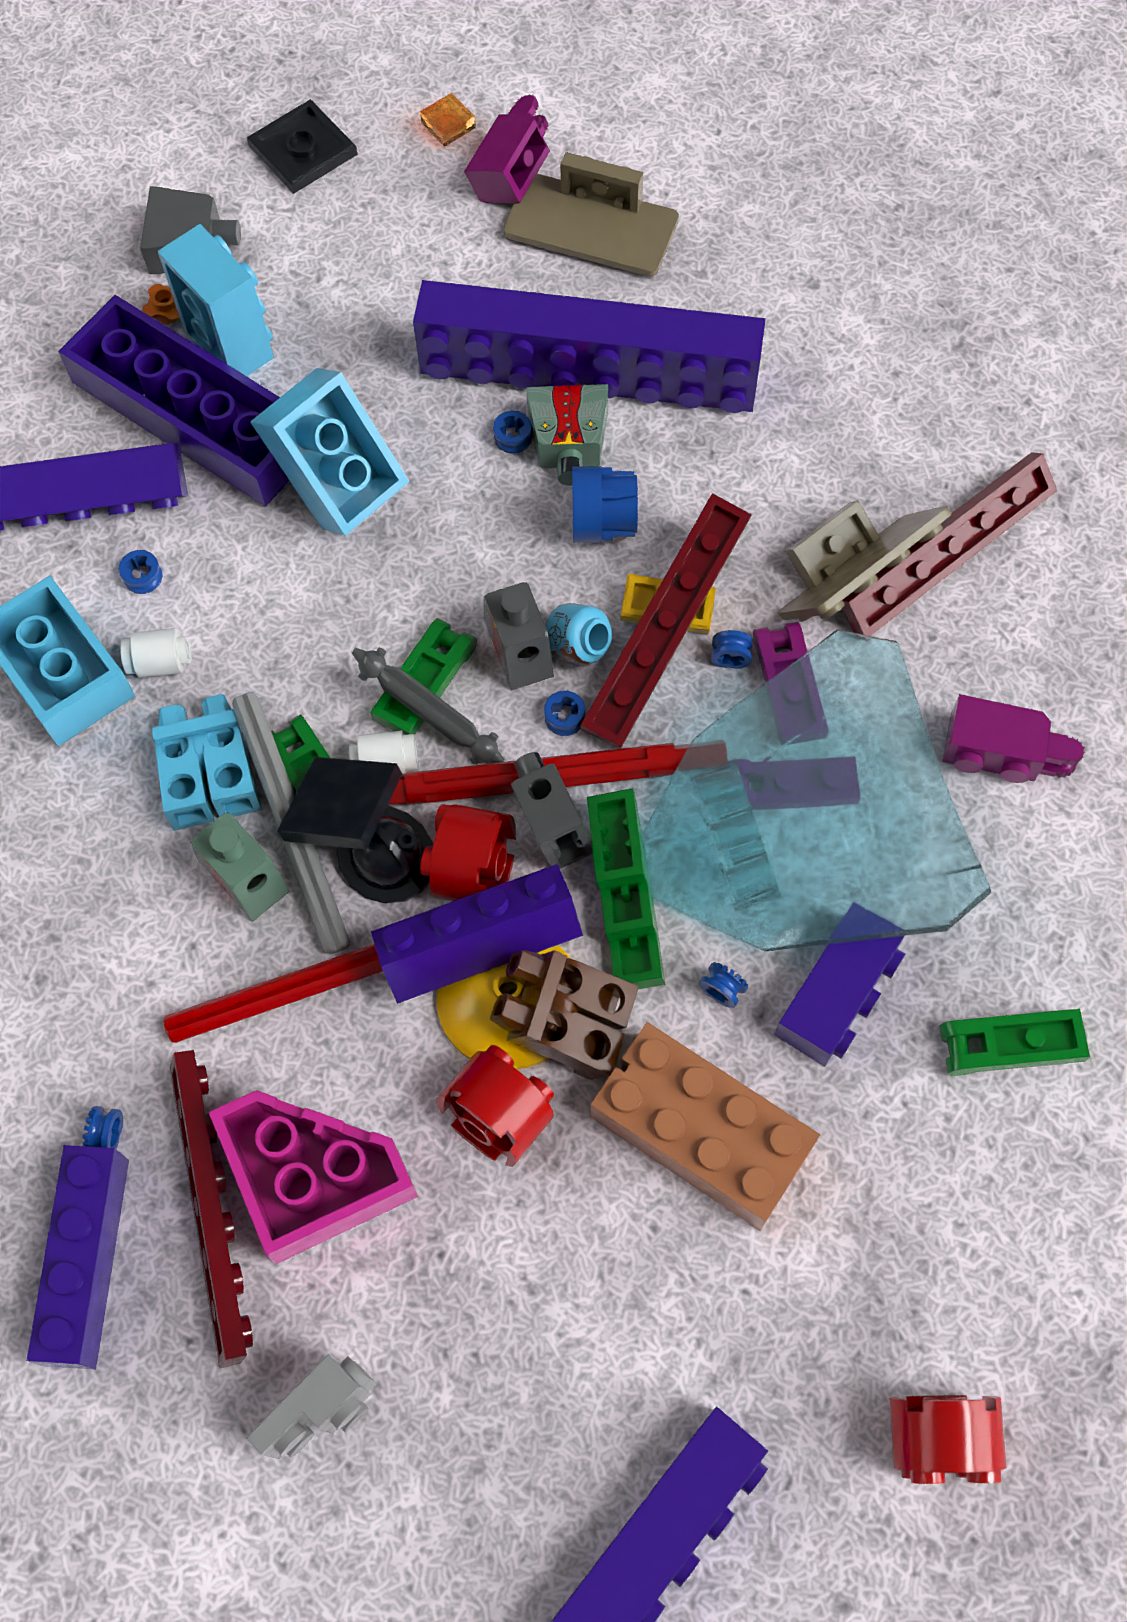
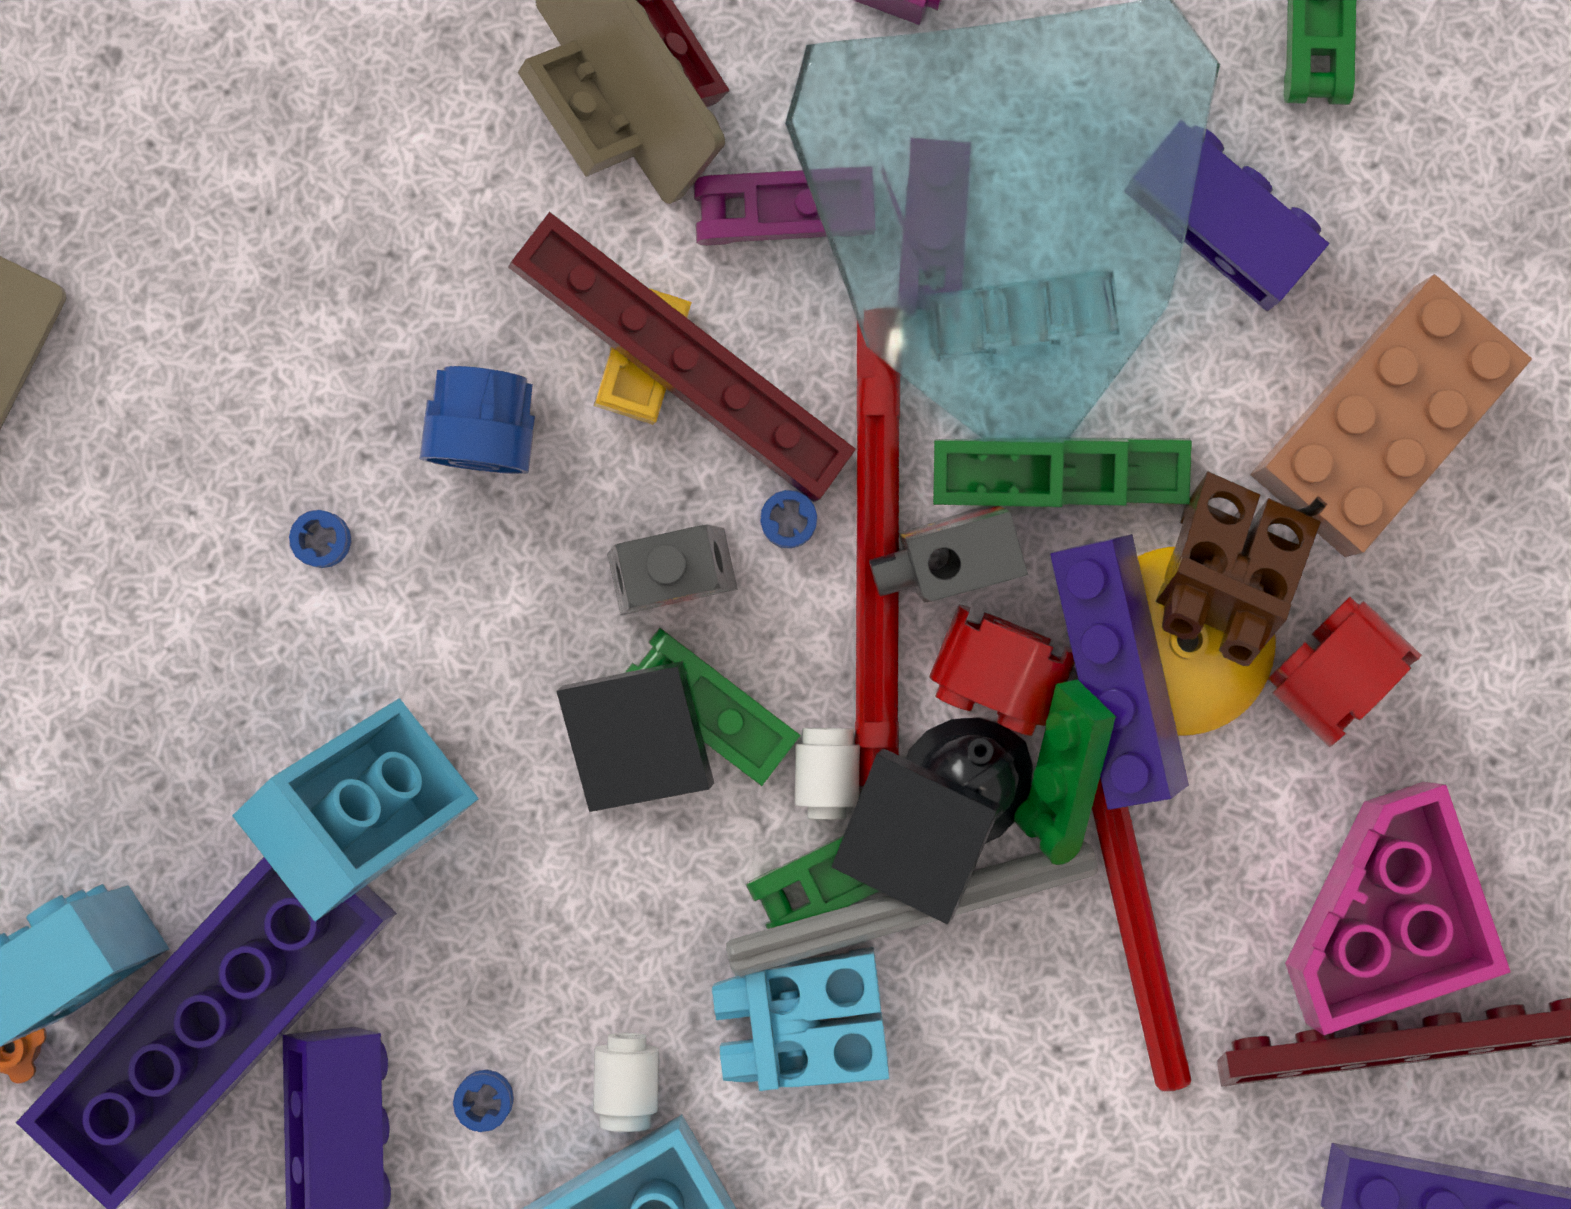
camera: 85 degrees left, 20 degrees up
blue bush [83,1106,123,1149] -> none
sand green torso [190,812,290,922] -> none
dark grey wheel [352,647,505,765] -> none
dark purple brick [413,280,766,413] -> none
torso [526,384,608,486] -> none
medium azure head [545,603,612,665] -> none
blue bush [698,962,748,1008] -> none
blue bush [711,630,753,669] -> none
none -> black tile [556,661,714,812]
none -> green plate [1014,679,1116,865]

